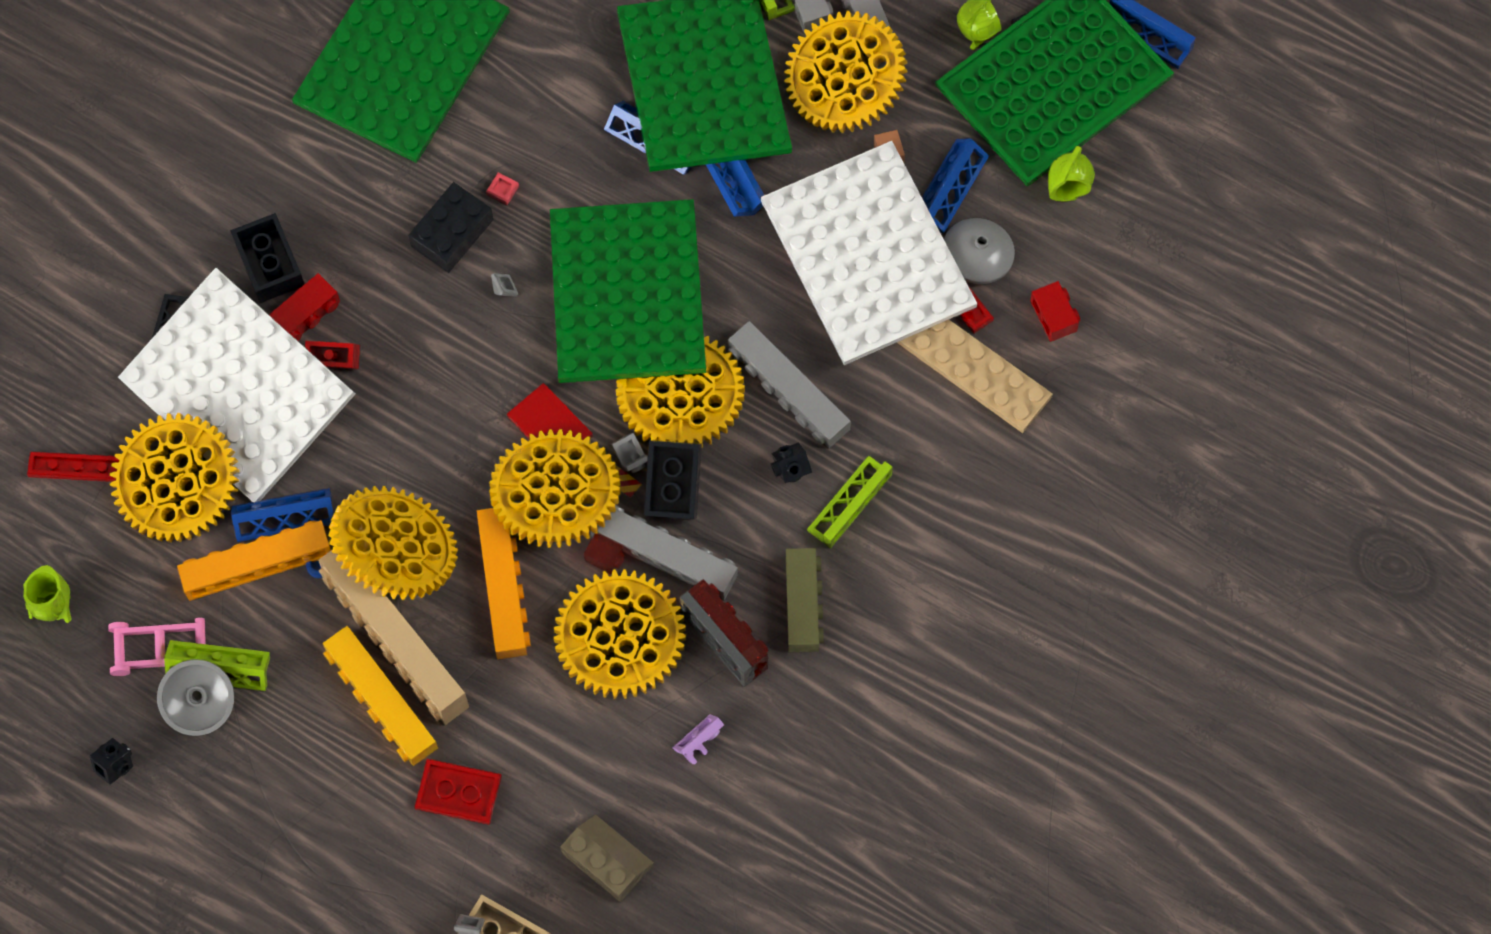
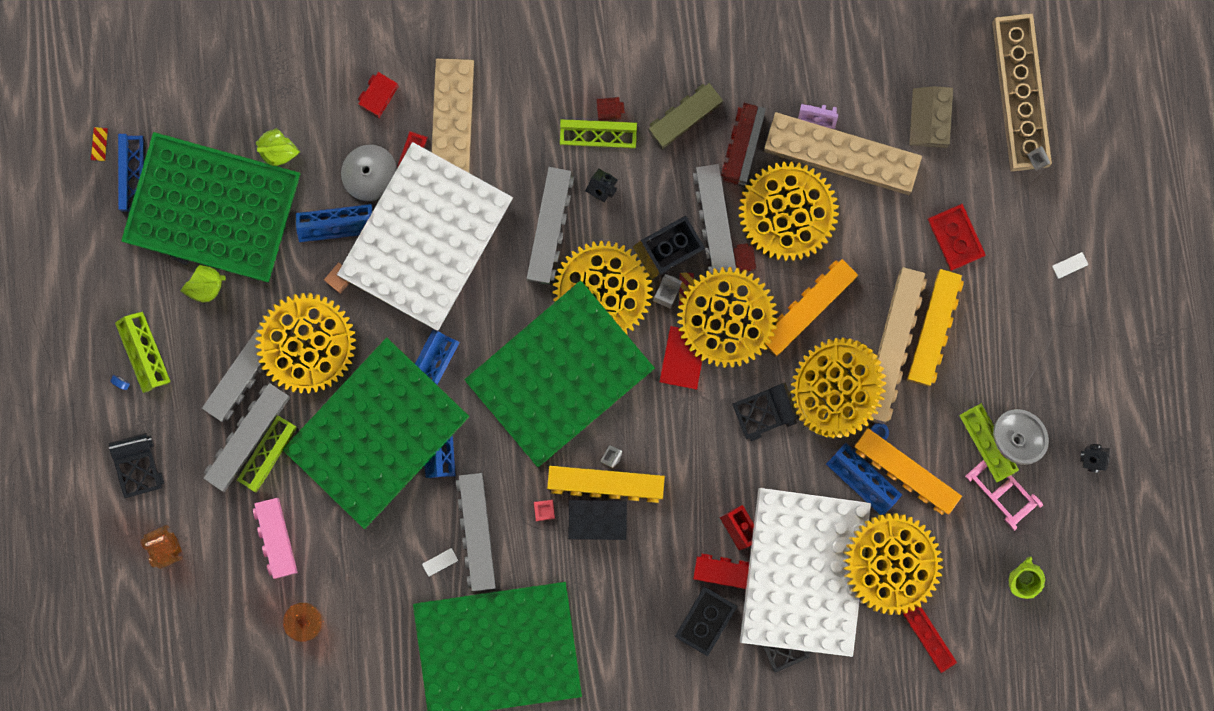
camera: 125 degrees left, 15 degrees up
none -> sticker [91,127,108,161]
none -> white sticker [422,548,458,576]
none -> light grey brick [456,473,496,591]
none -> yellow brick [547,466,665,503]
none -> clear red brick [597,97,625,121]
none -> black piece [732,383,799,442]
none -> tan brick [763,112,922,195]
none -> white sticker [1052,252,1088,279]

